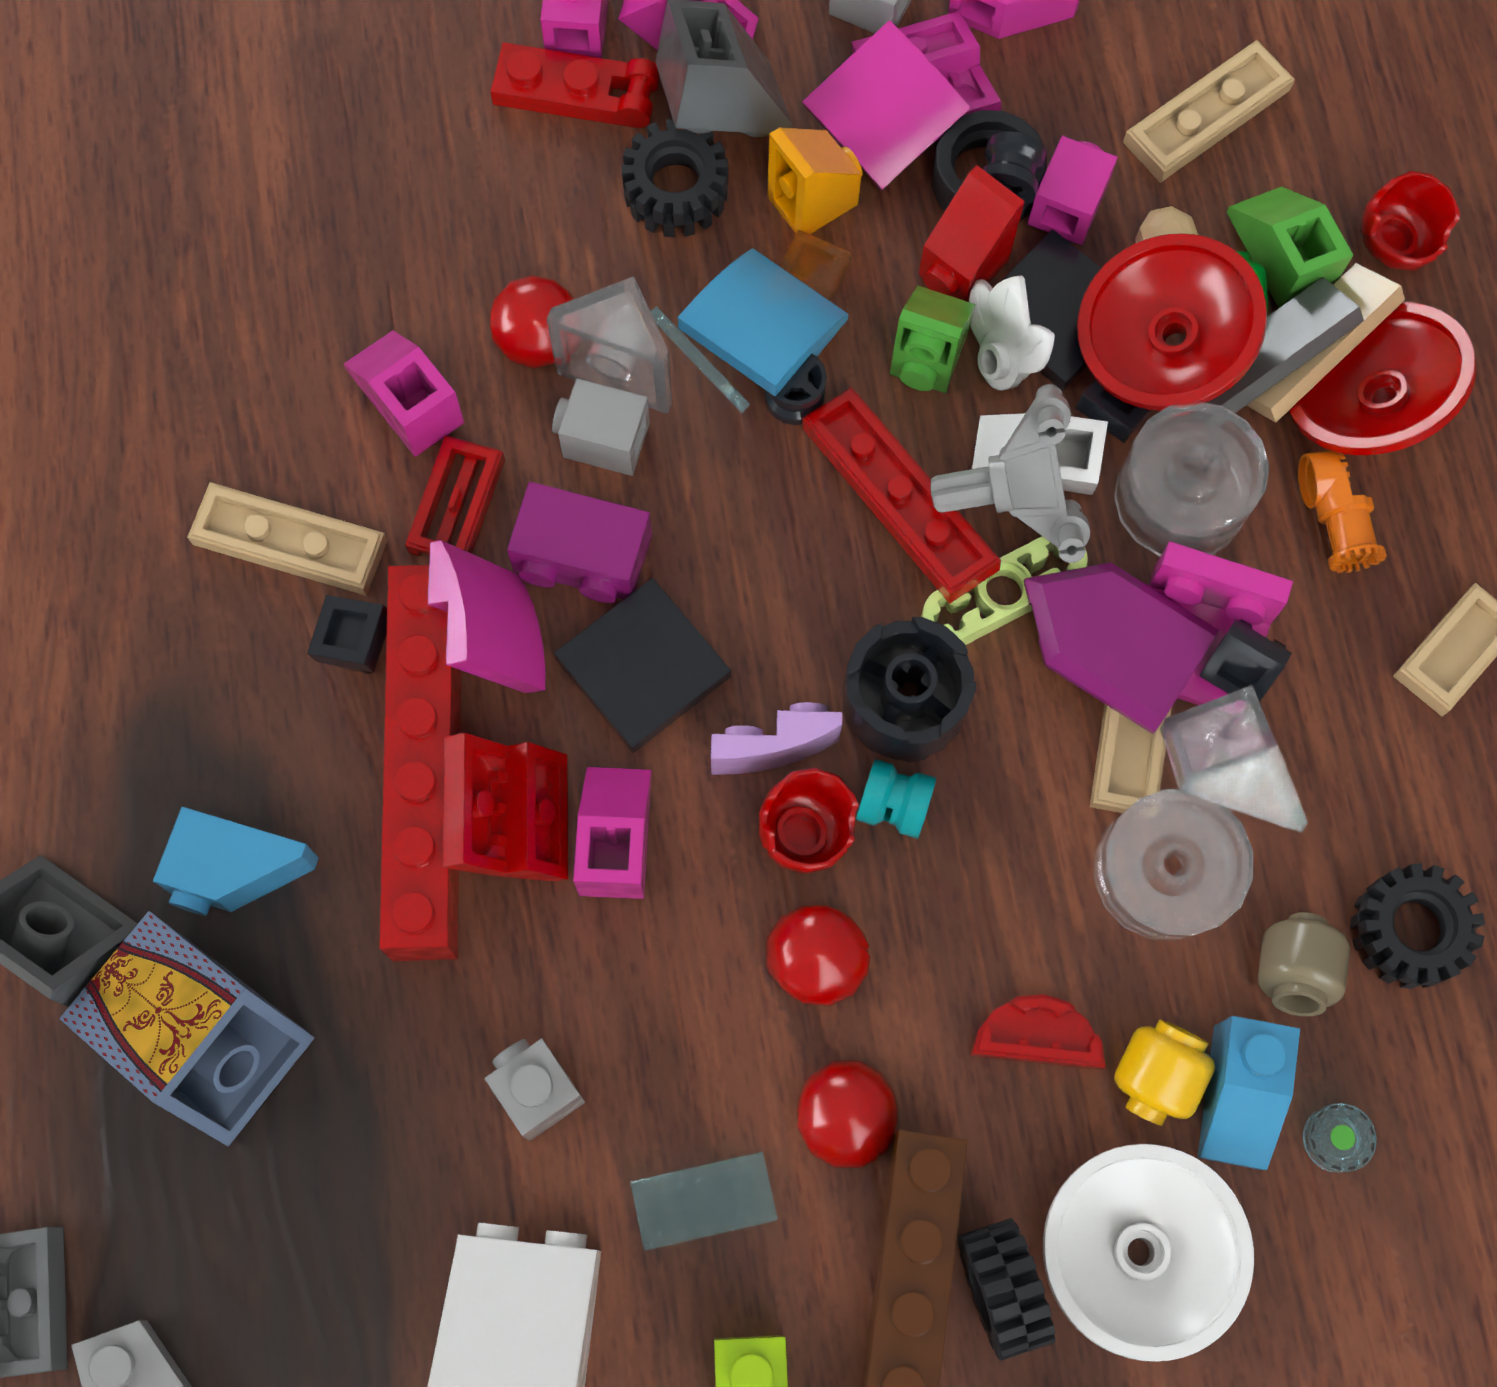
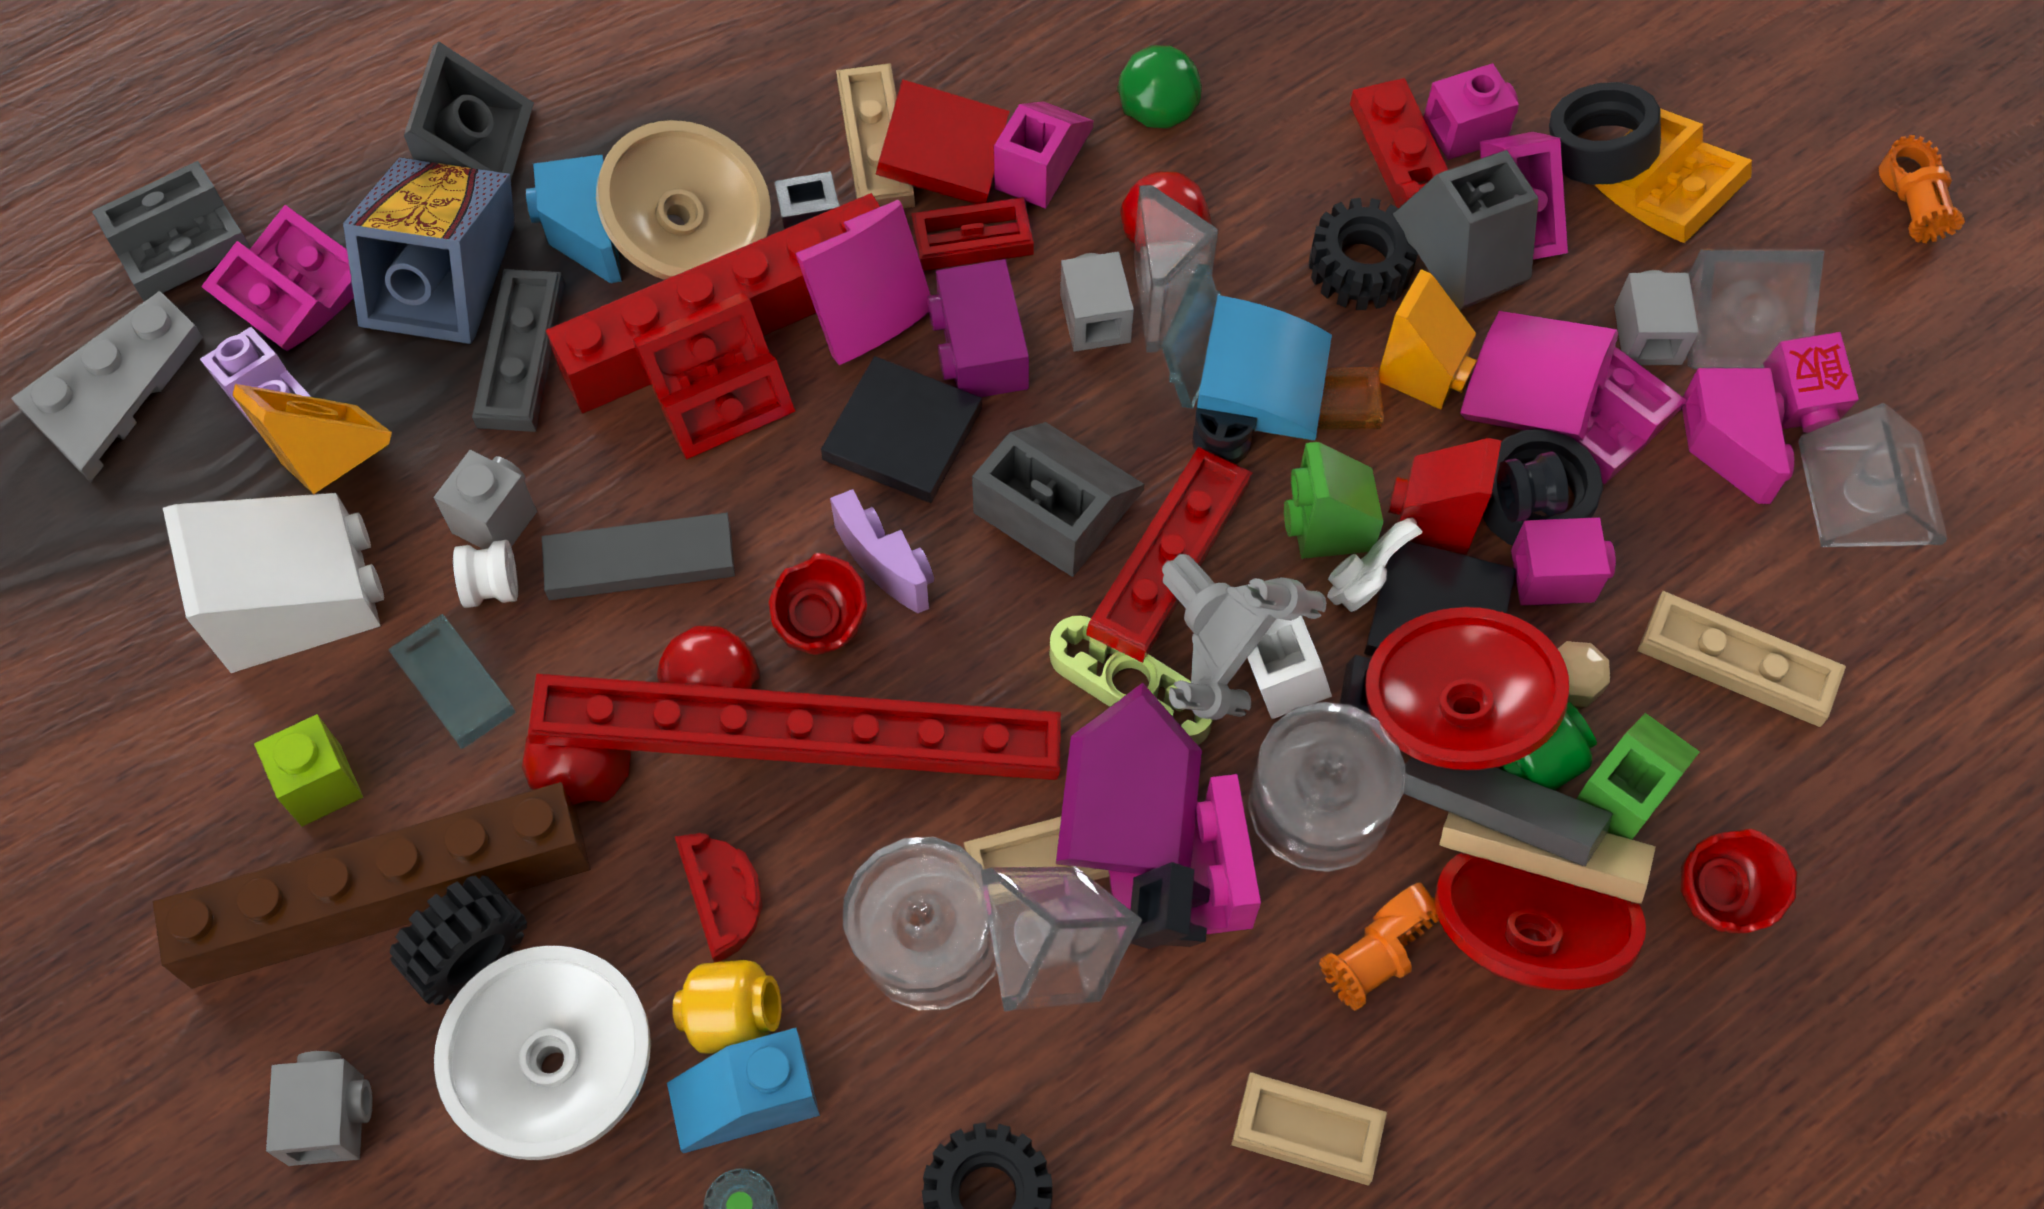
camera: 65 degrees right, 10 degrees down
dark pink slope [573,767,652,899] -> none
black brick [843,617,976,763] -> none
teal wheel [856,759,937,839] -> none
dark tan head [1257,912,1350,1016] -> none
none -> lavender slope [200,327,311,438]
none -> dark pink slope [201,205,354,351]
none -> light orange slope [232,384,392,494]
none -> white wheel [453,540,518,608]
none -> dark grey tile [472,269,565,432]
none -> red tile [528,673,1061,780]
none -> dark grey tile [542,512,735,600]
none -> tan dish [596,120,771,280]
none -> red tile [875,79,1010,204]
none -> dark grey slope [972,422,1145,577]
none -> green hair [1117,45,1202,129]

